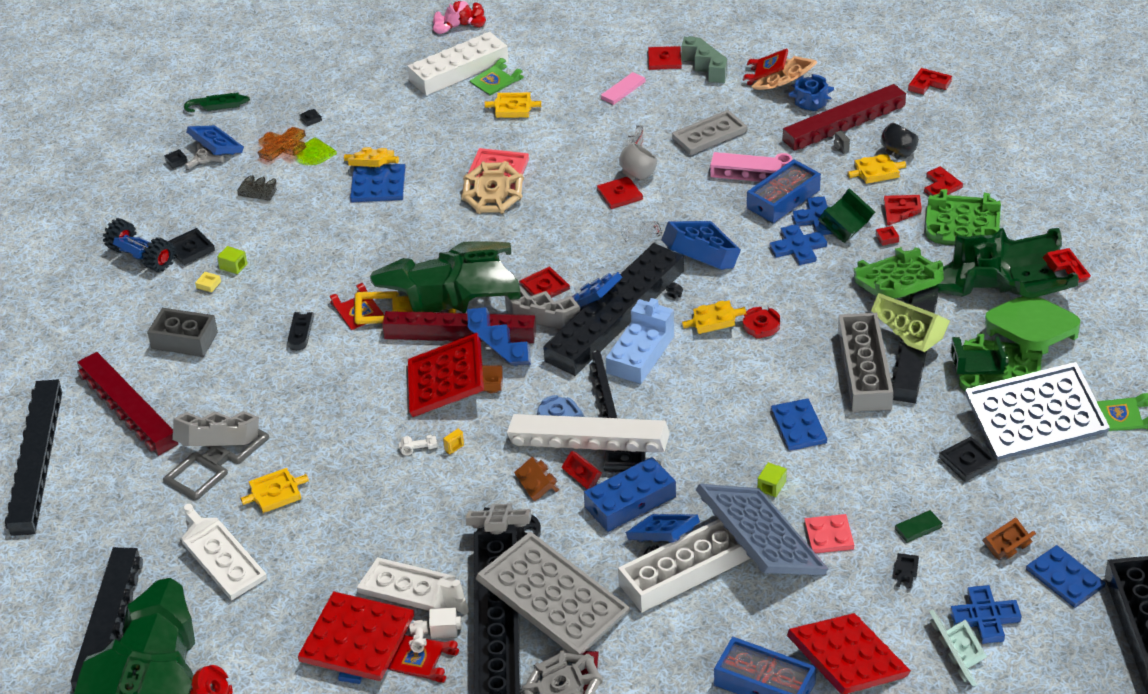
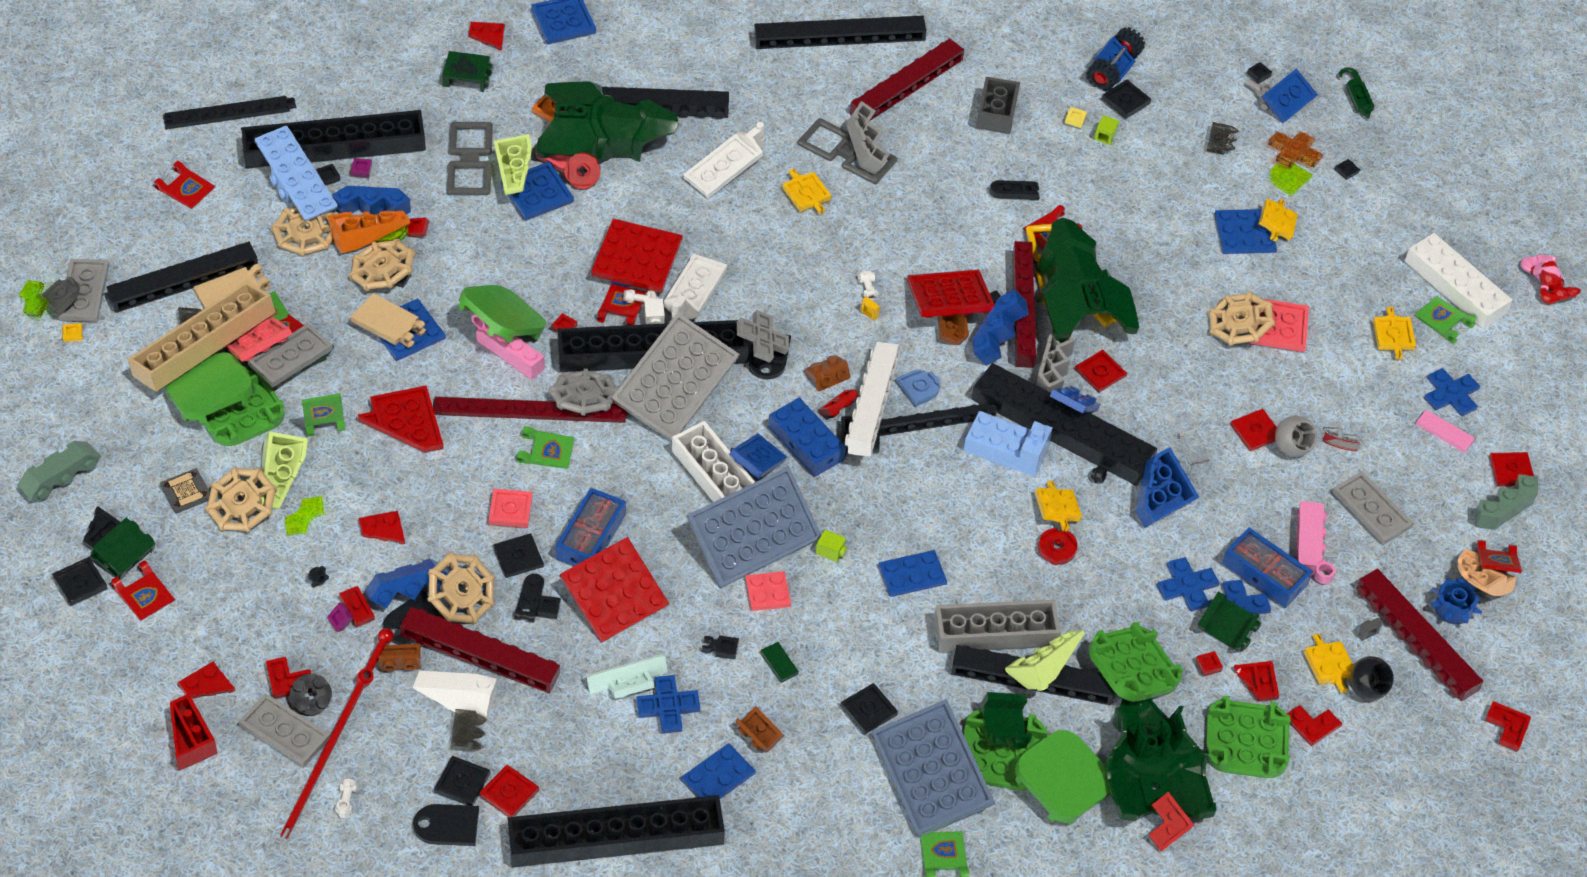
camera: 80 degrees right, 10 degrees up
none -> blue plate [1424,368,1480,416]

